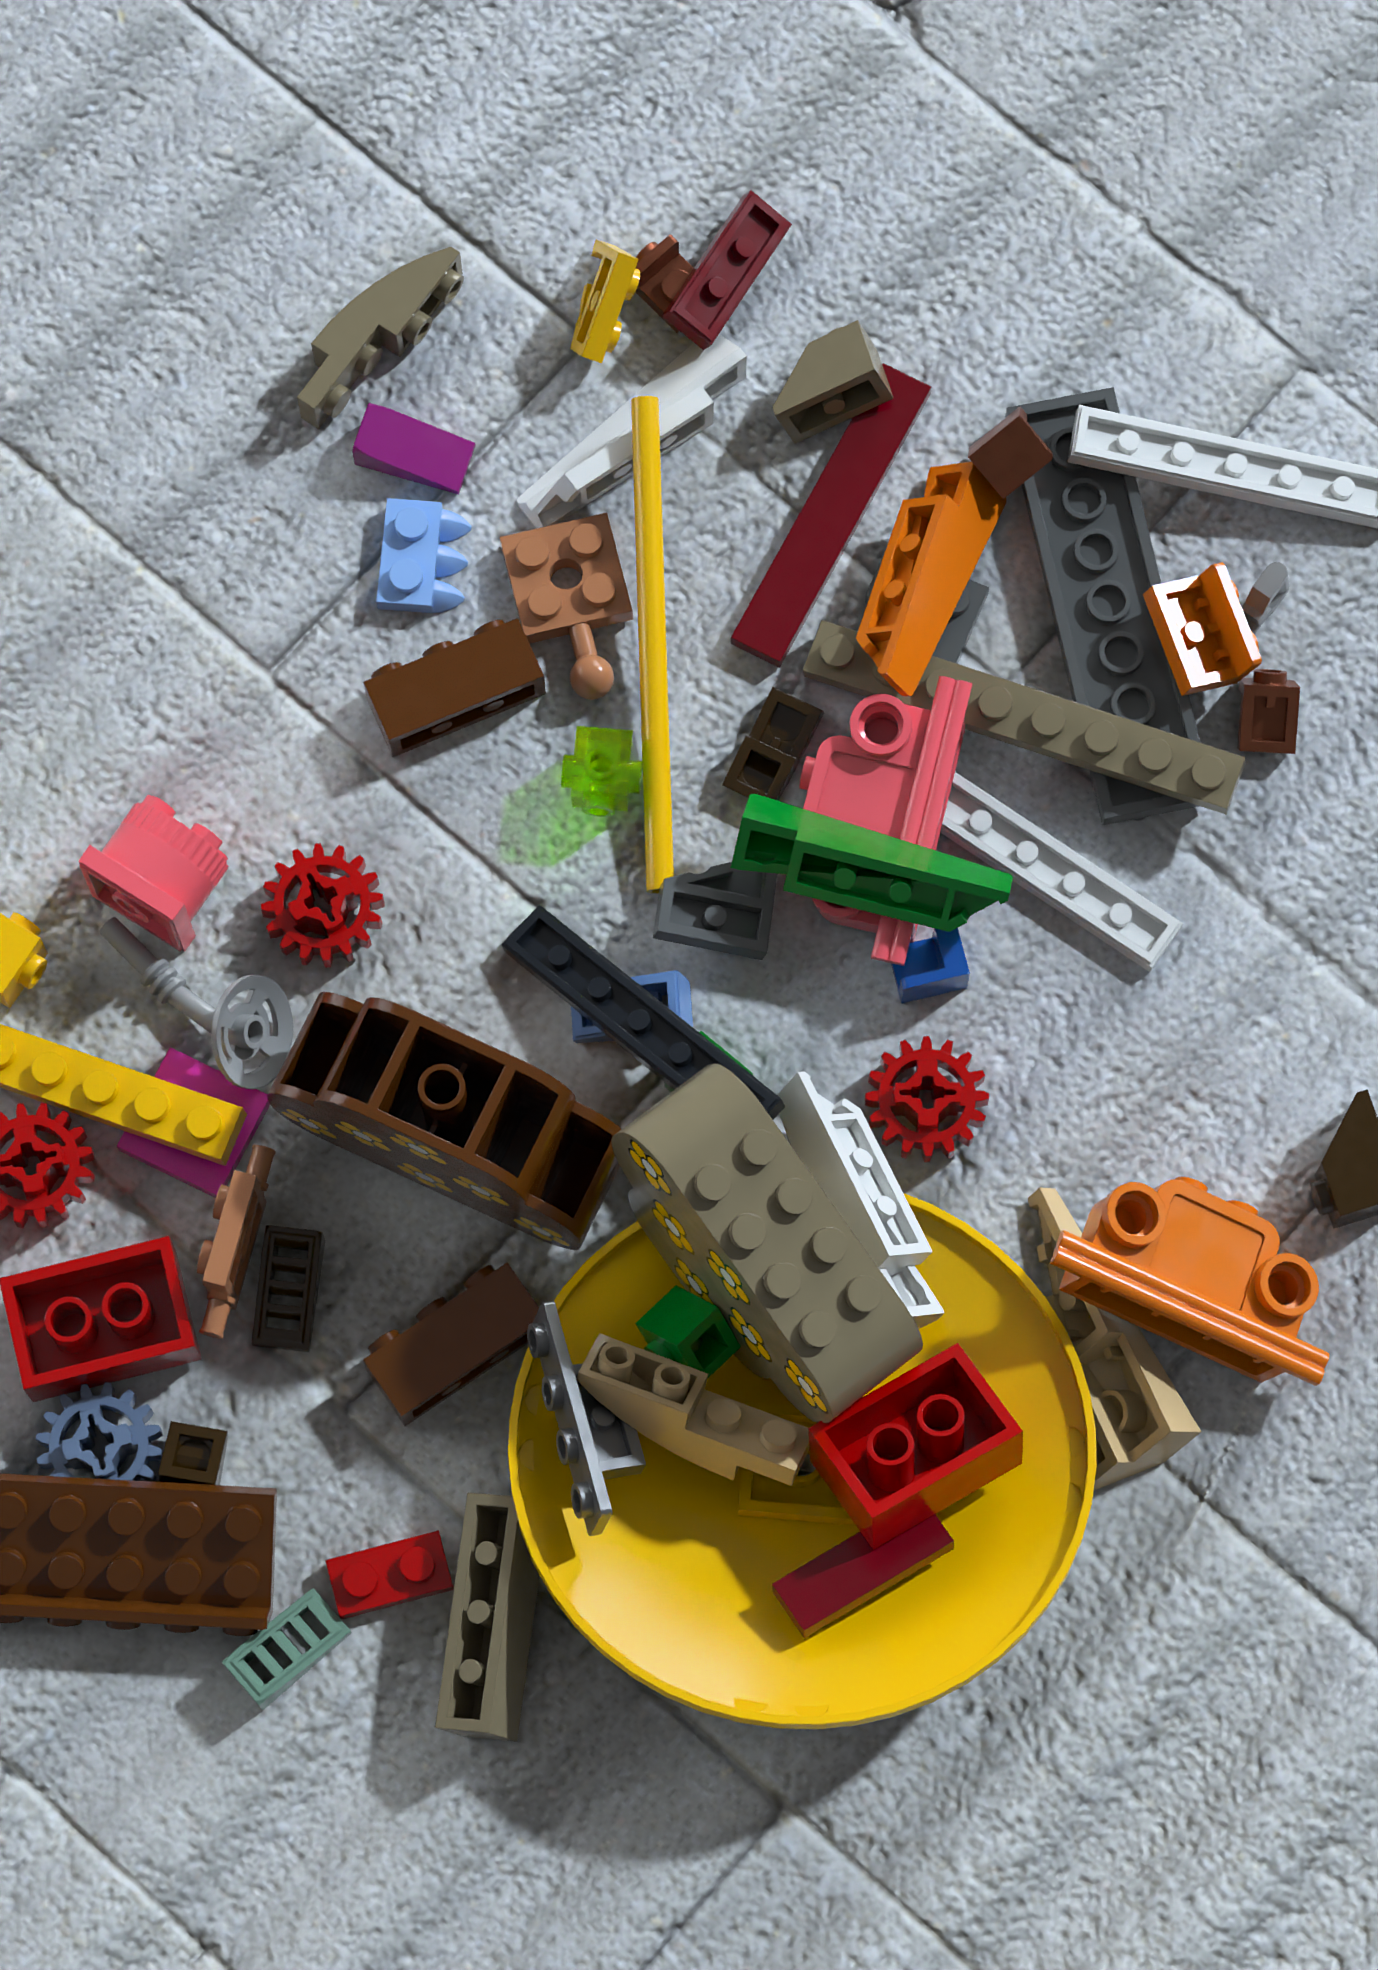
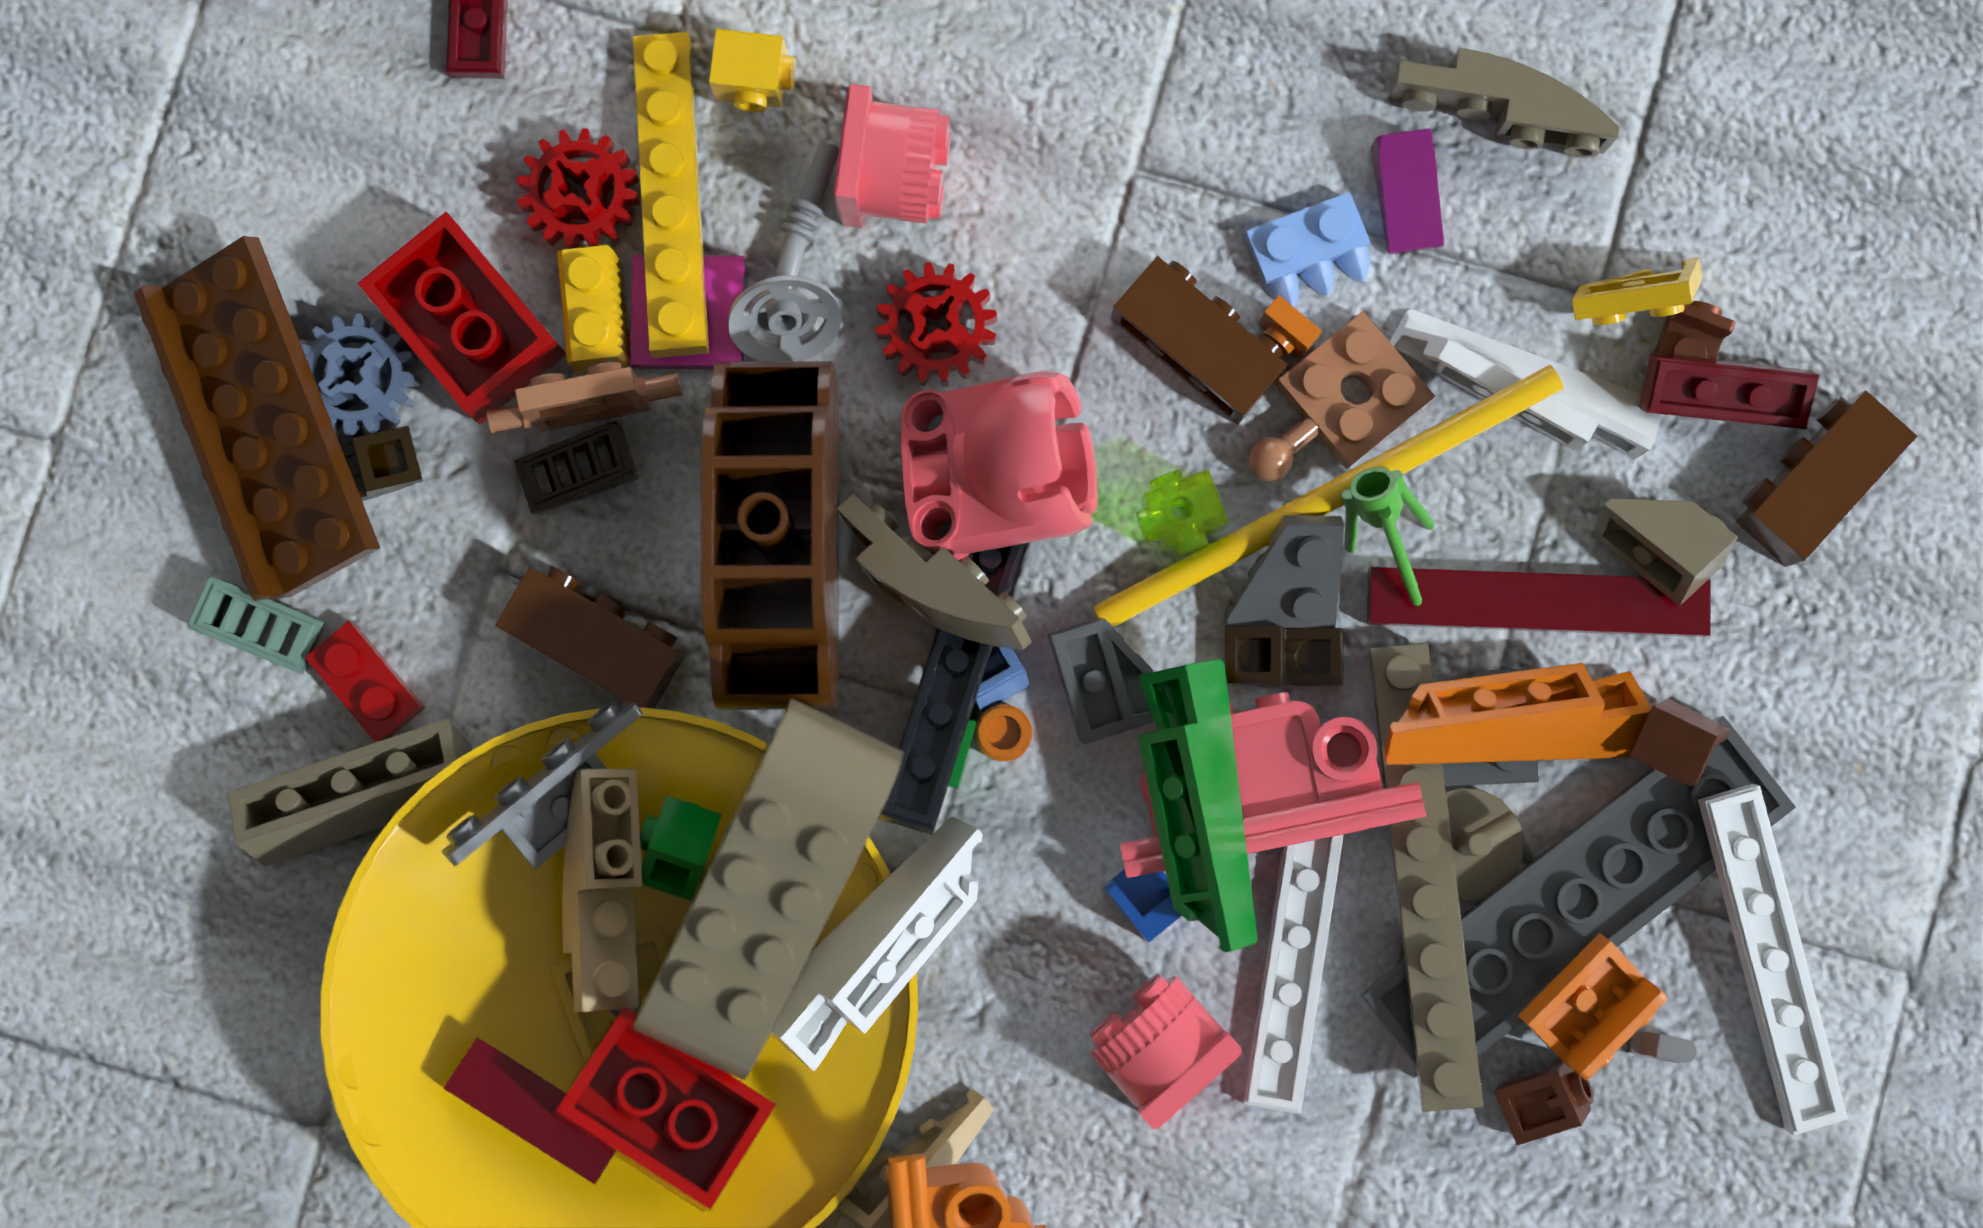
camera: 65 degrees right, 10 degrees up
red gear [865,1036,989,1162] -> none
none -> yellow brick [557,245,631,375]
none -> dark tan slope [836,494,1032,650]
none -> coral piece [901,371,1098,561]
none -> orange tile [975,704,1032,762]
none -> coral piece [1089,973,1243,1130]
none -> dark grey wing [1225,515,1344,628]
none -> orange plate [1258,295,1322,360]
none -> bright green plant [1341,467,1435,606]
none -> dark tan shield [1446,788,1524,901]
none -> reddish brown brick [1735,390,1917,567]

